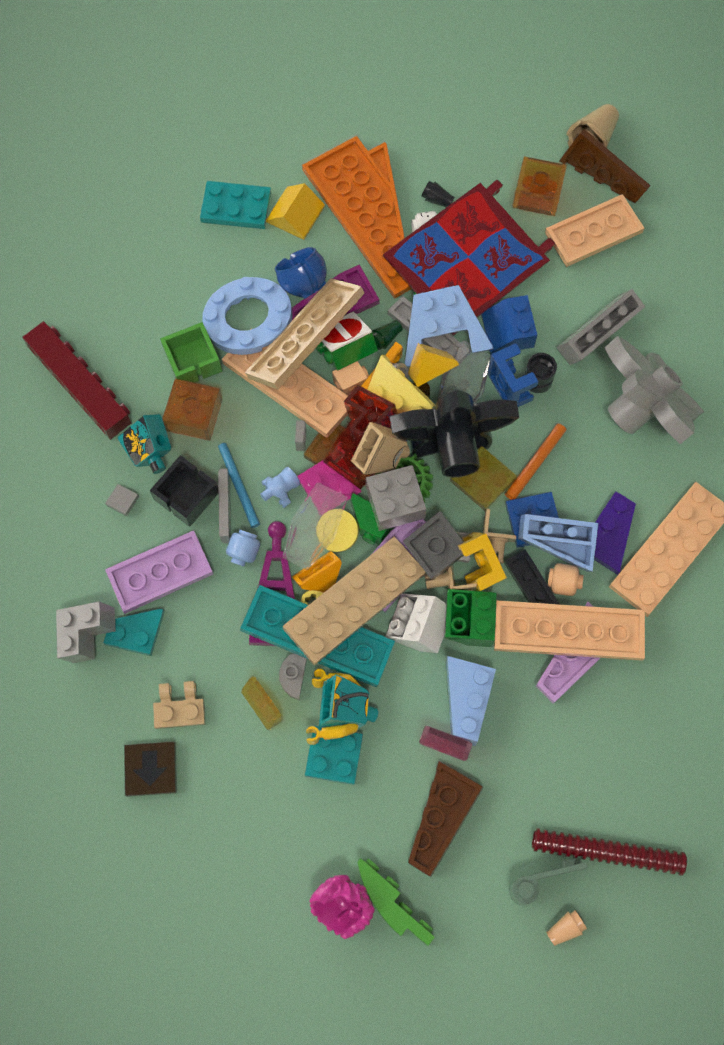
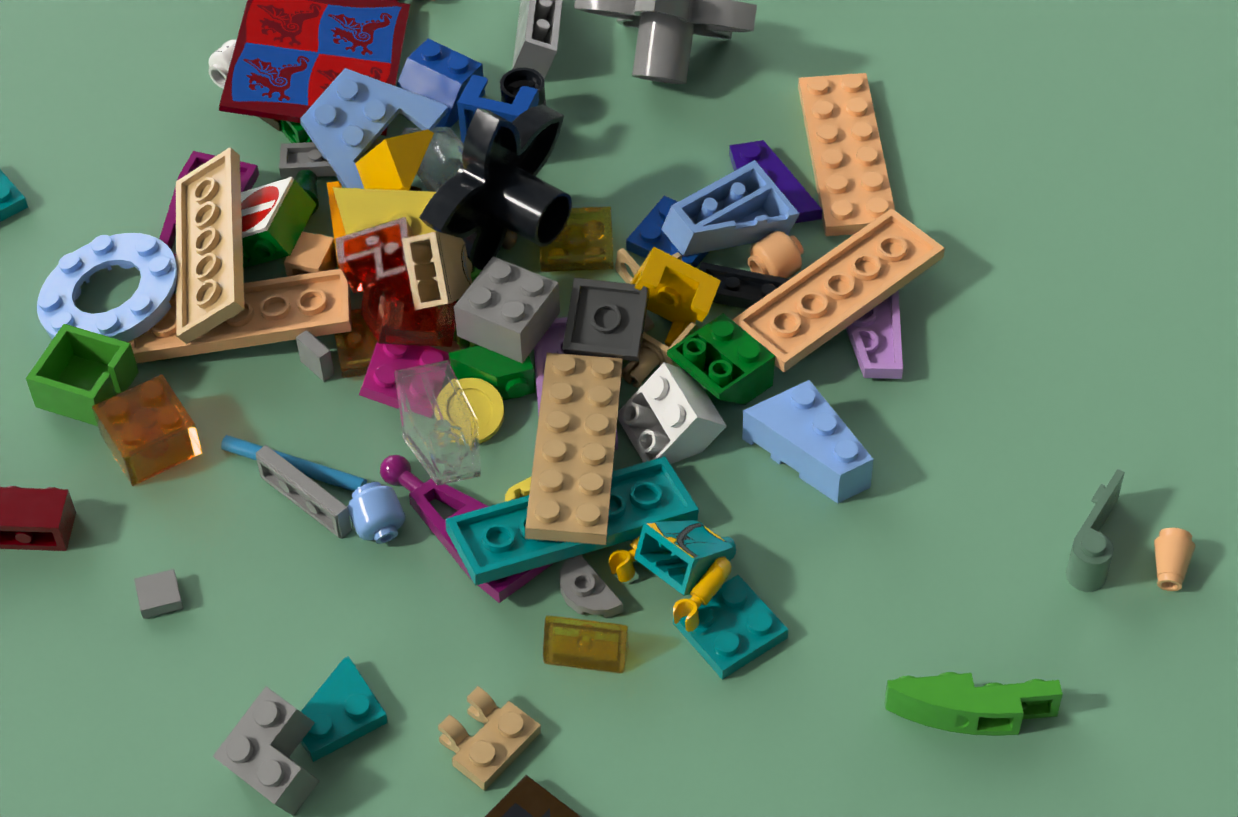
camera: 45 degrees left, 20 degrees down
lavender plate [105,530,213,614] -> none
teal torso [117,414,171,474] -> none
black piece [149,455,219,527] -> none
light blue piece [260,467,300,508] -> none
yellow slope [266,183,325,240] -> none
blue piece [275,247,327,299] -> none
light orange slope [292,551,342,593] -> none
orange wing [302,136,412,299] -> none
dark pink hair [309,875,375,939] -> none
reddish brown wing [408,761,483,878] -> none
clear pink slope [419,726,472,761] -> none
black cone [421,181,455,207] -> none
orange piece [505,423,567,500] -> none
dark red piece [532,828,687,876] -> none

